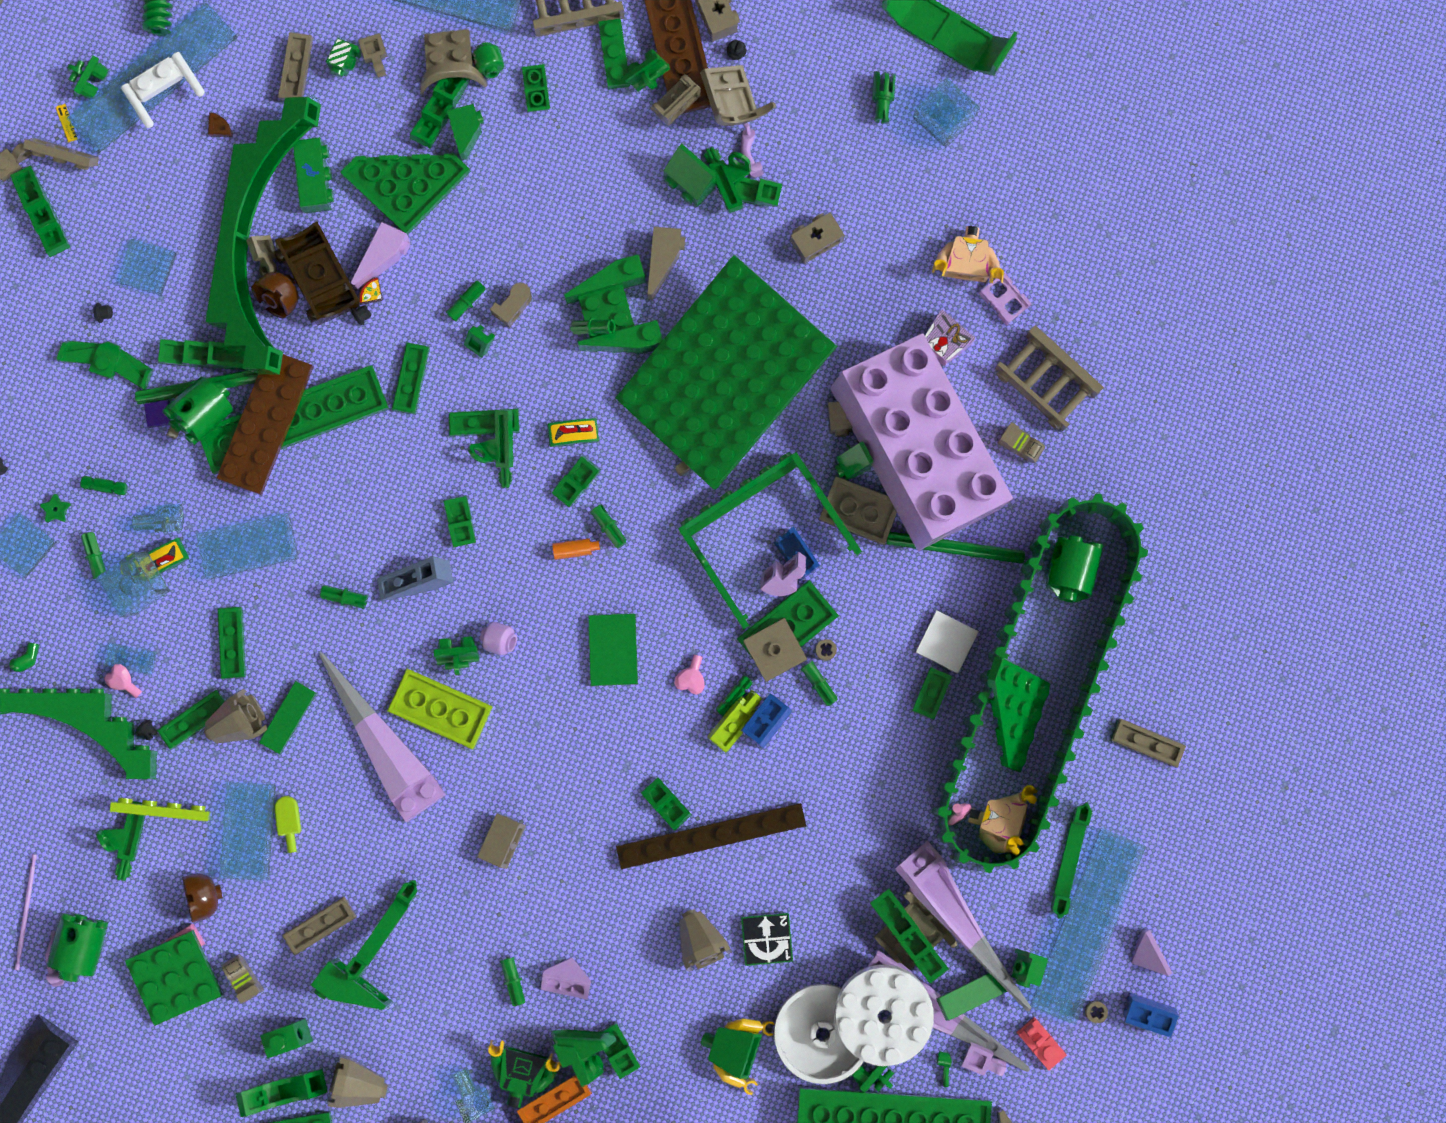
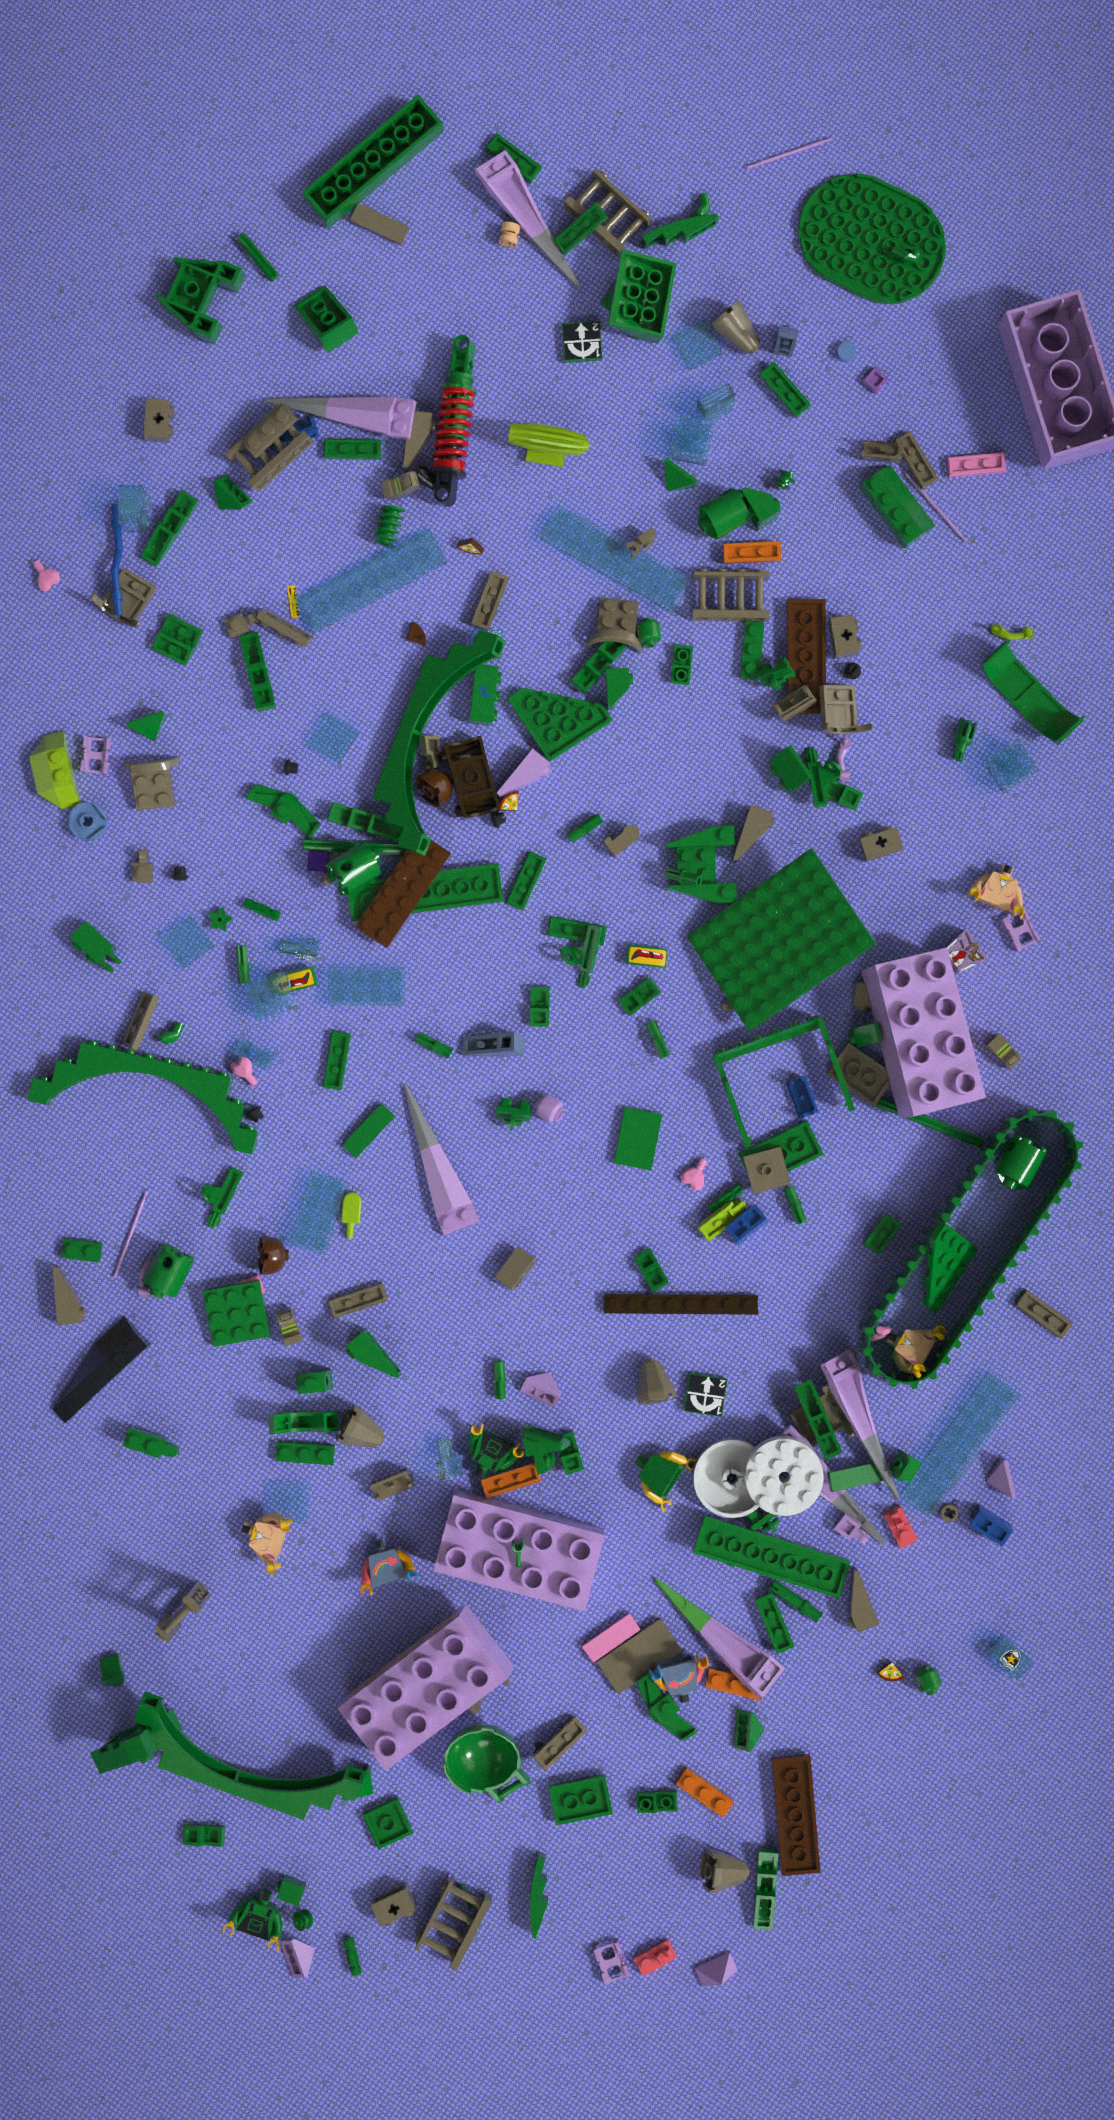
camera: 10 degrees right, 5 degrees up
green hips [66,55,109,100] -> none
lime plate [110,797,211,821] -> none
white plate [121,52,205,128] -> none
green tile [157,690,225,750] -> none
dark tan cone [204,688,267,744] -> none
green brick [326,38,362,78] -> none
green piece [344,880,417,981] -> none
dark tan plate [358,33,388,78] -> none
lime tile [387,668,493,750] -> none
green tile [464,325,495,358] -> none
orange cylinder [552,538,600,560] -> none
lavender brick [760,552,806,596] -> none
dark tan bush [815,639,837,661] -> none
white tile [915,610,979,674] -> none
green hand [937,1051,952,1087] -> none
dark tan fence [994,325,1104,432] -> none
green piece [1051,802,1092,919] -> none
none -> tile [457,538,484,555]

